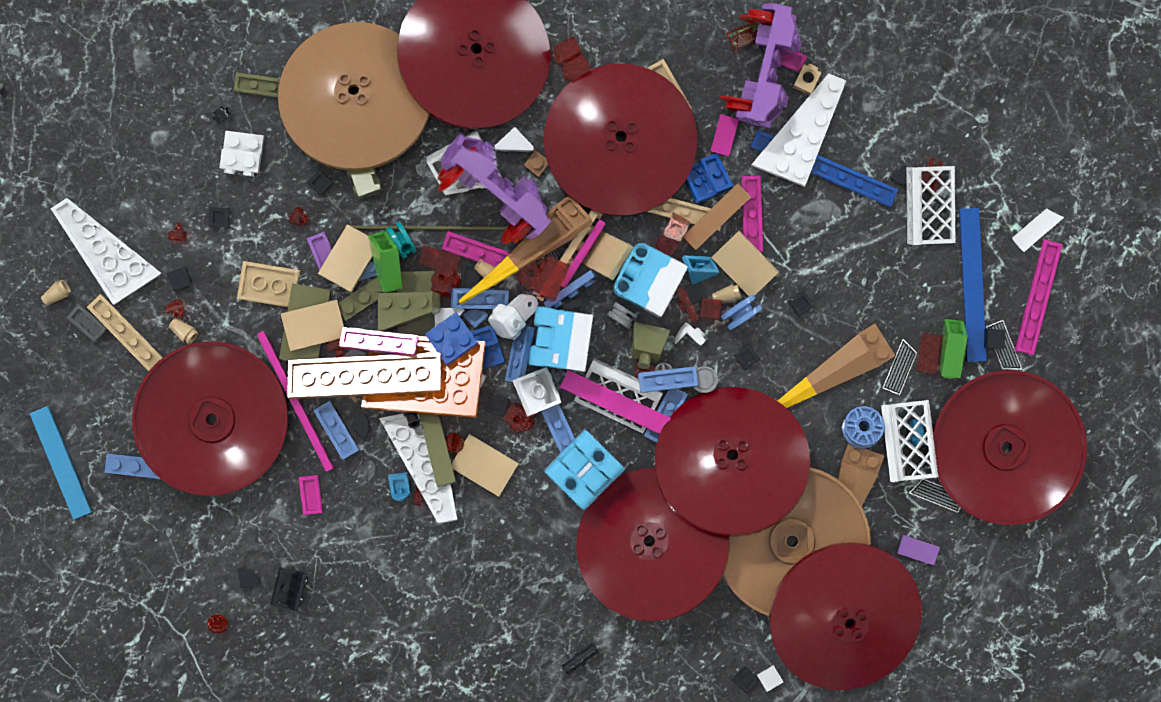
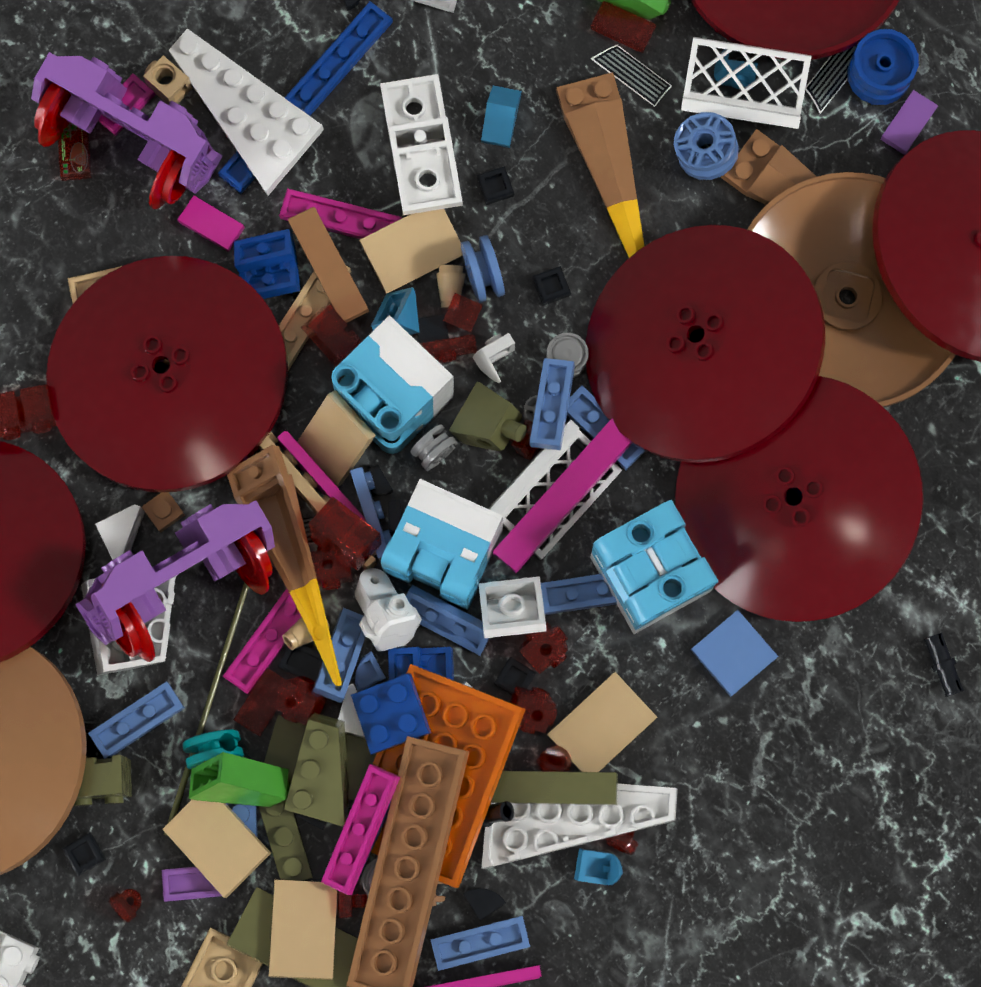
camera: 75 degrees left, 10 degrees down
none -> medium blue plate [88,681,185,759]
none -> white bracket [380,74,463,215]
none -> dark azure slope [481,85,522,148]
none -> clear red brick [510,686,557,734]
none -> medium blue tile [691,610,778,697]
none -> blue wheel [847,29,919,105]

